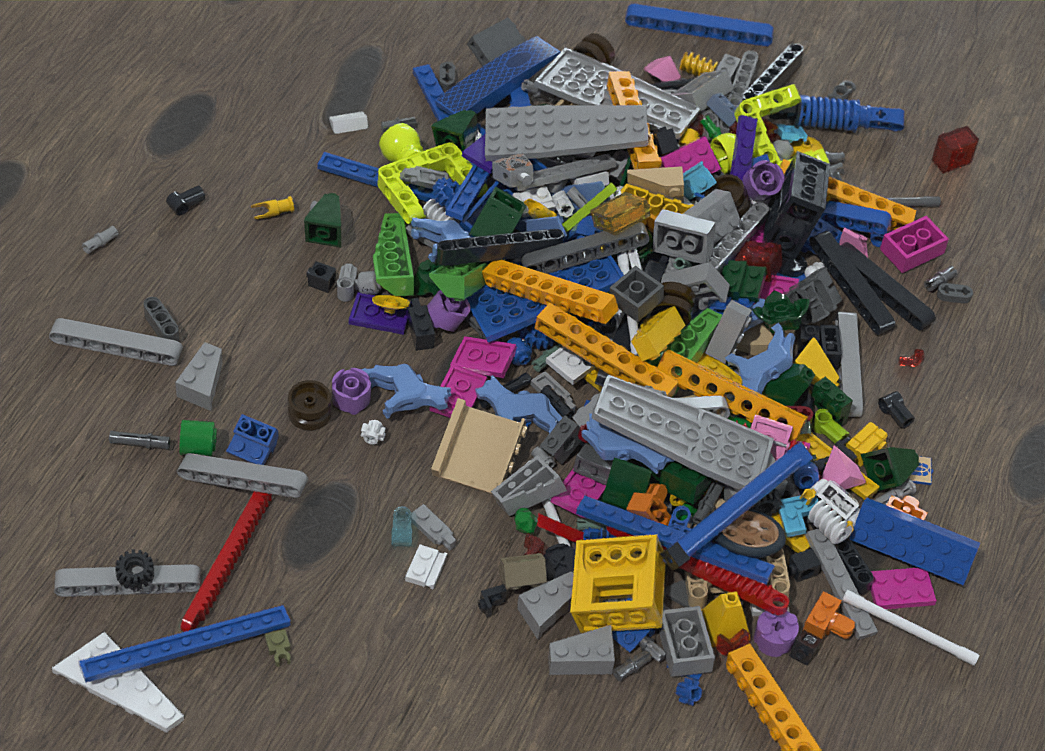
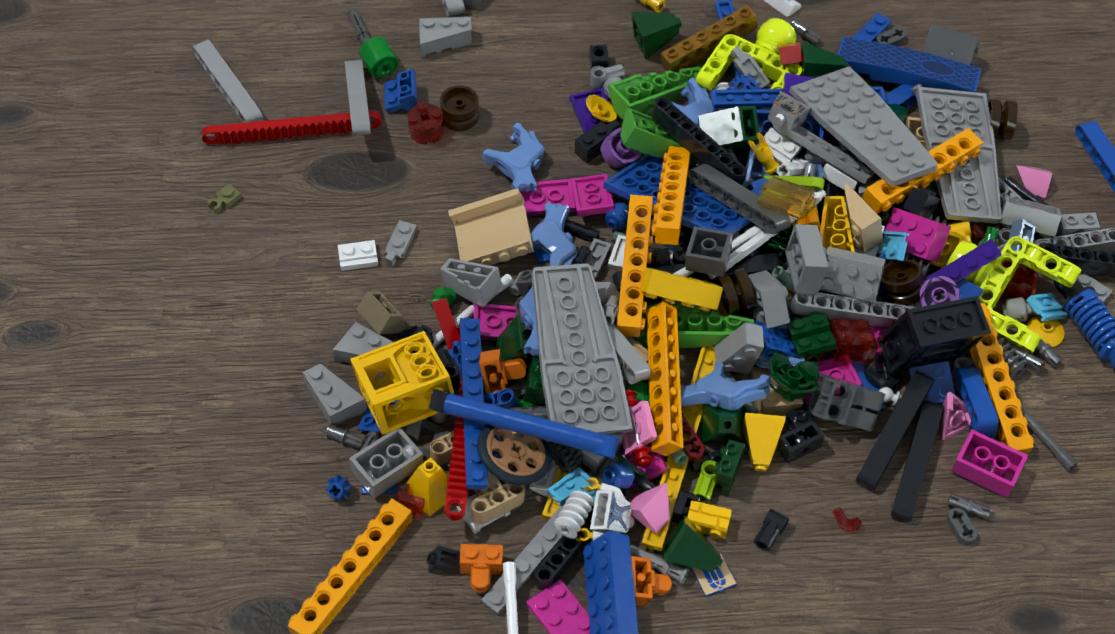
camera: 65 degrees right, 5 degrees up
white wing [52,632,184,733] -> none
blue plate [79,605,290,683] -> none
black tyre [115,549,154,590] -> none
medium lavender brick [332,368,371,415] -> none
white gear [361,420,386,444] -> none
clear light blue piece [391,506,412,546] -> none
black bracket [478,584,507,618] -> none
clear red bracket [524,533,544,555] -> none
yellow piece [680,52,718,76] -> none
medium lavender brick [754,610,799,657] -> none
black brick [787,549,821,582] -> none
light grey beam [835,311,863,417] -> none
none -> clear red brick [407,101,444,145]
none -> pearl gold brick [661,5,758,72]
none -> red panel [777,42,802,65]

